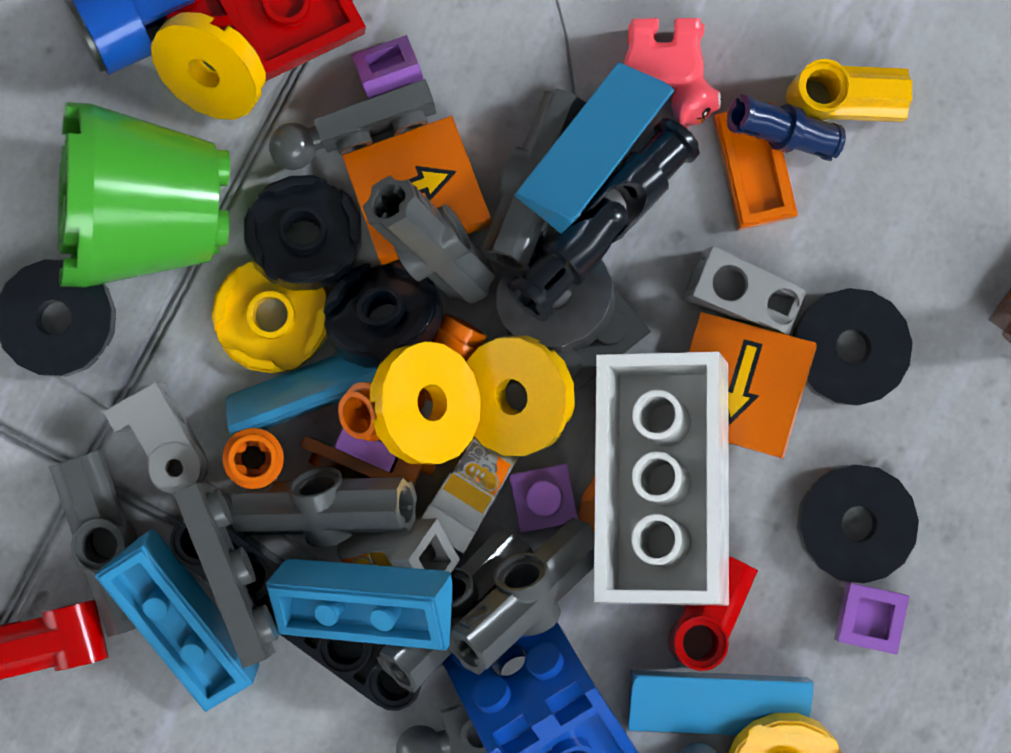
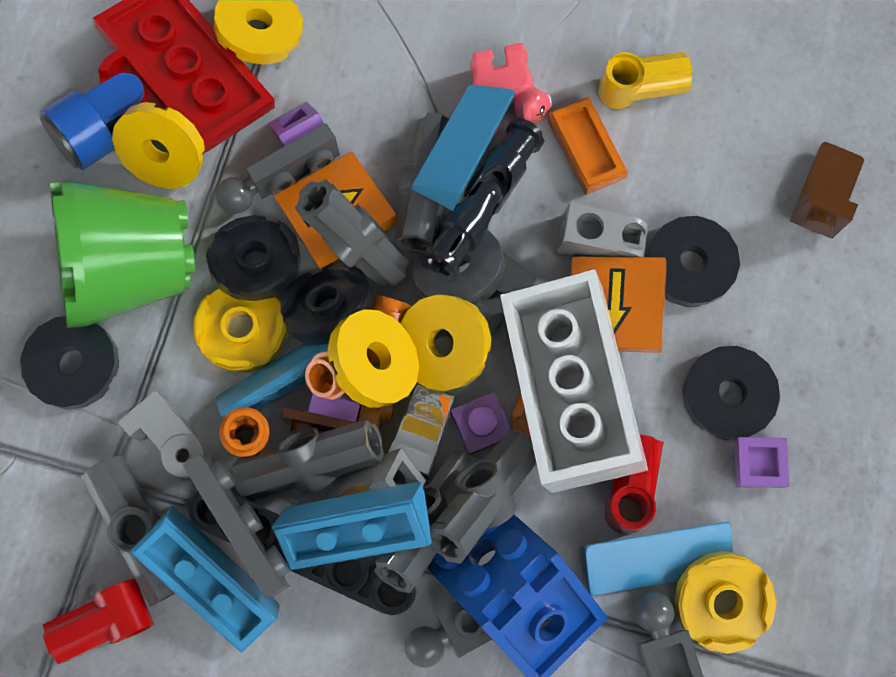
camera: 15 degrees left, 10 degrees down
dark blue pin [727,94,846,161] -> none

